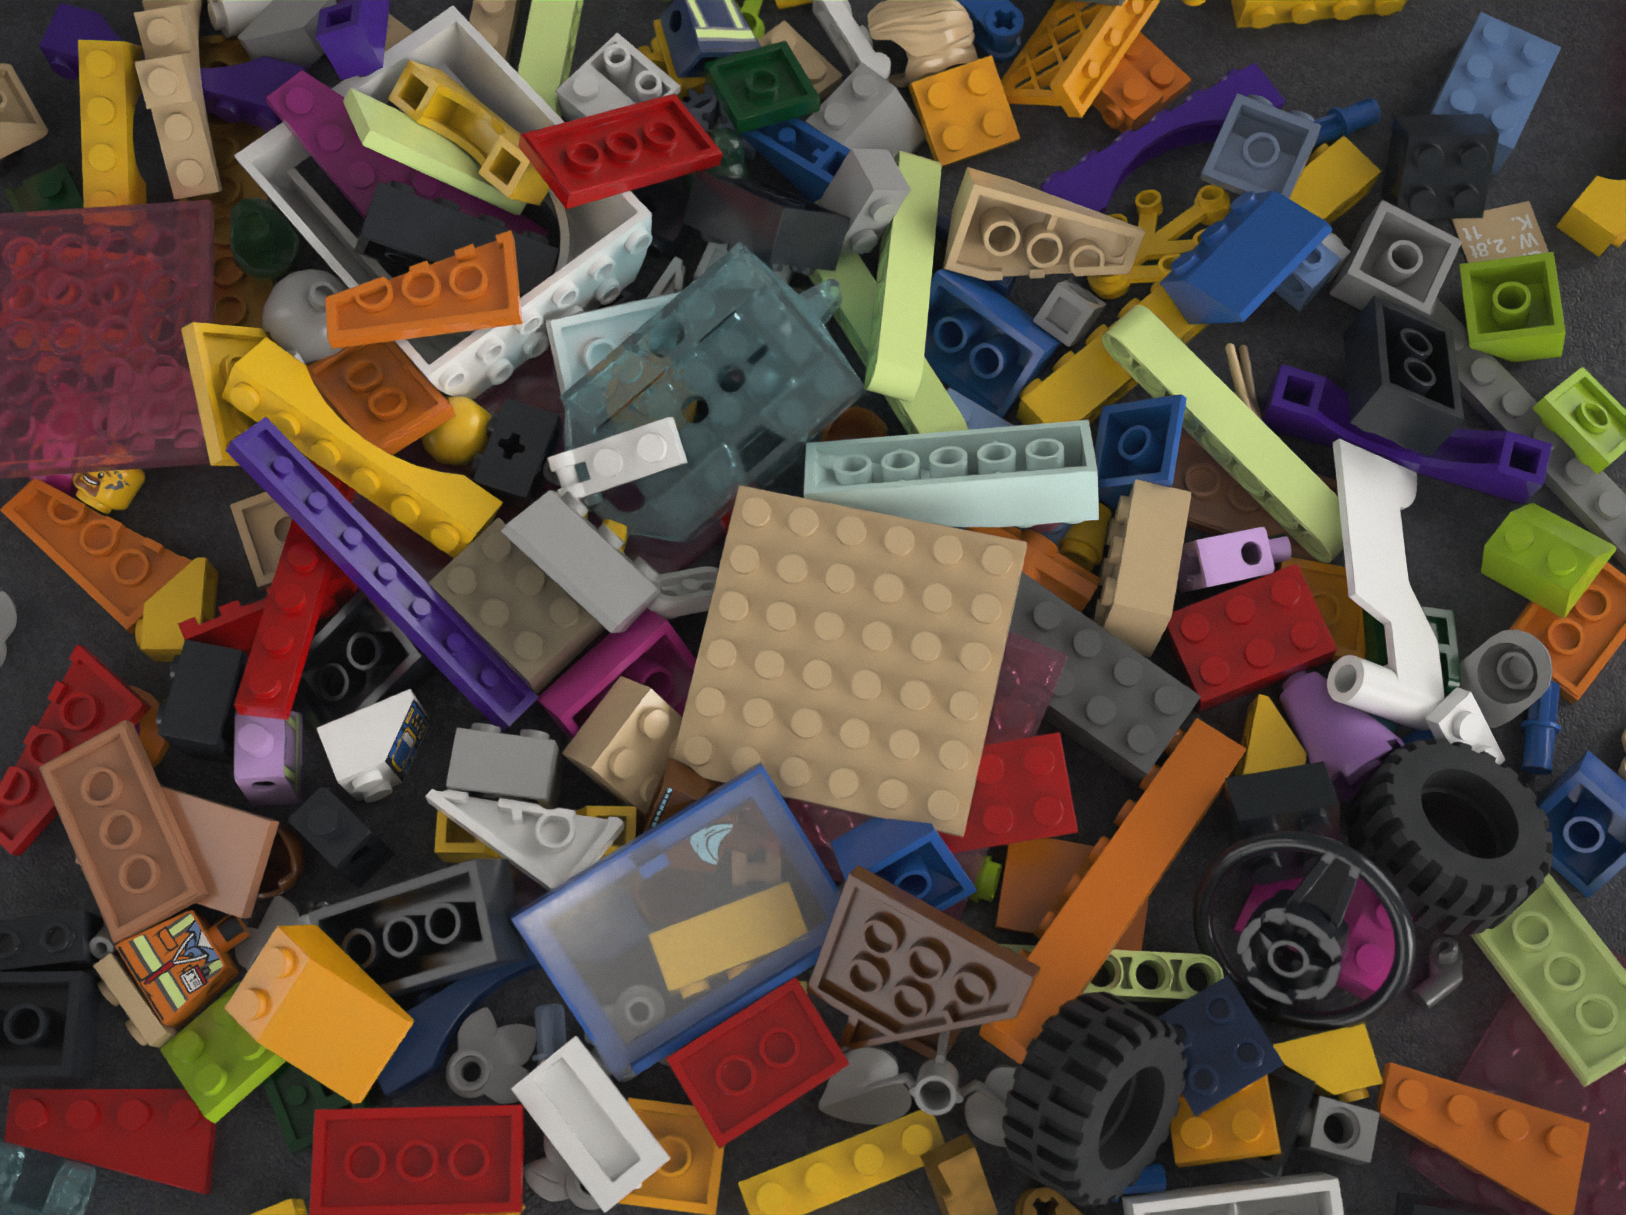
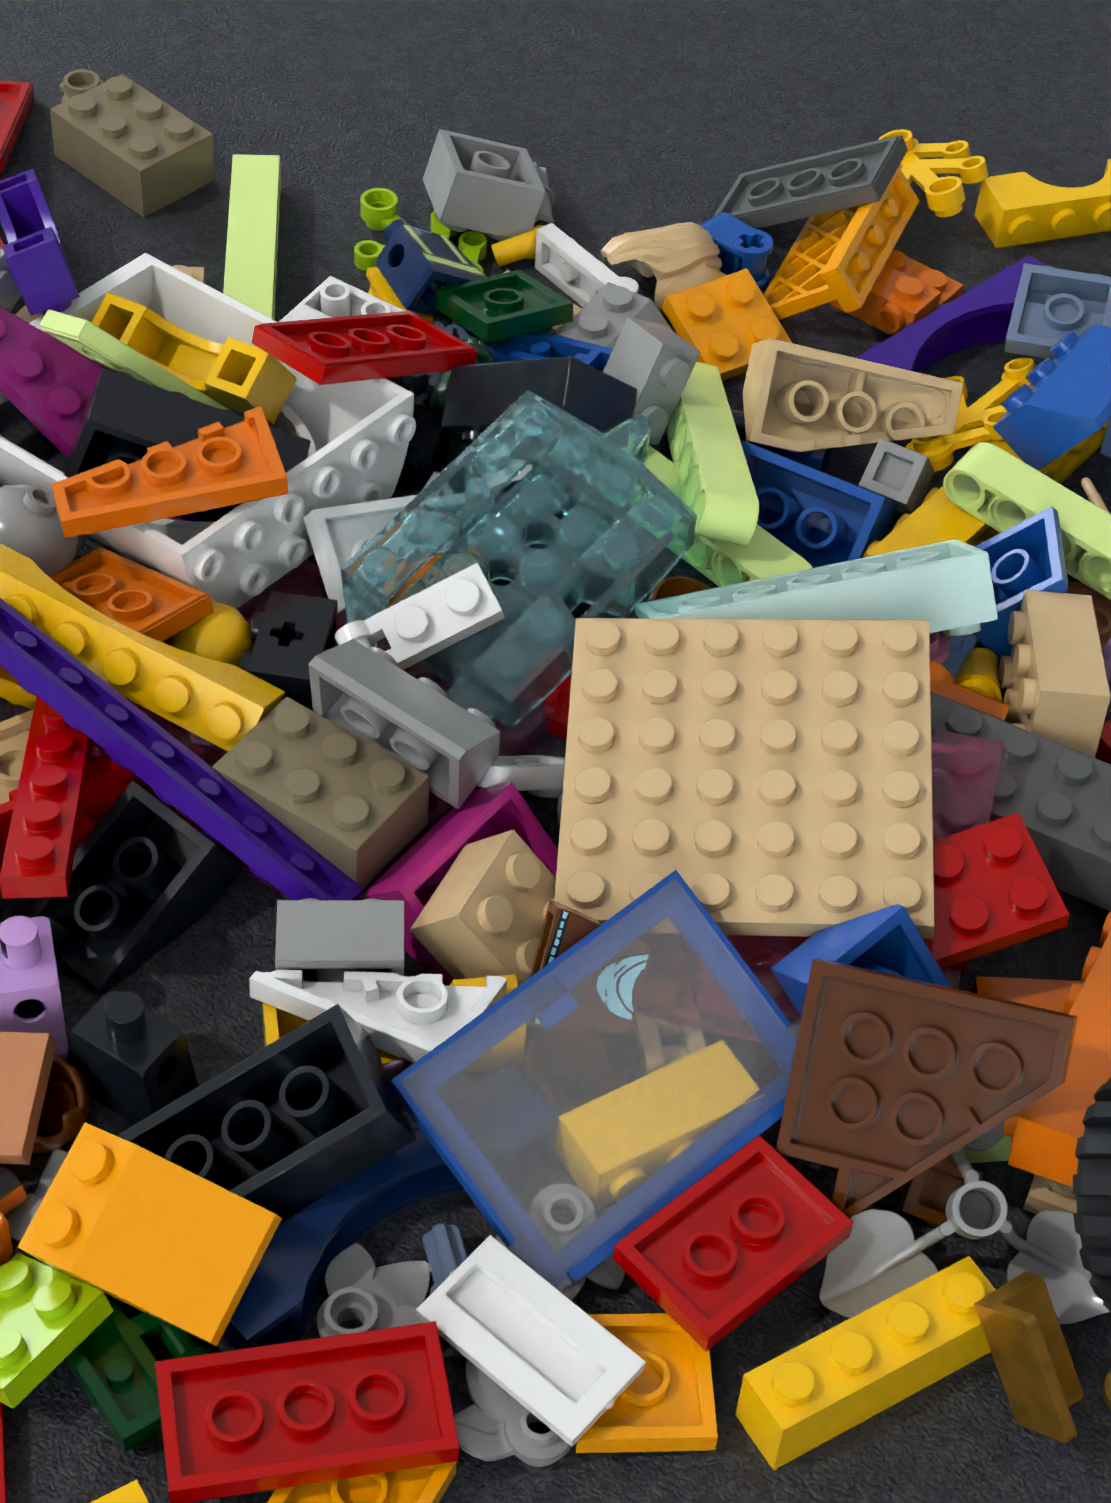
camera: 10 degrees left, 25 degrees down
white slope [317,689,430,802] -> none

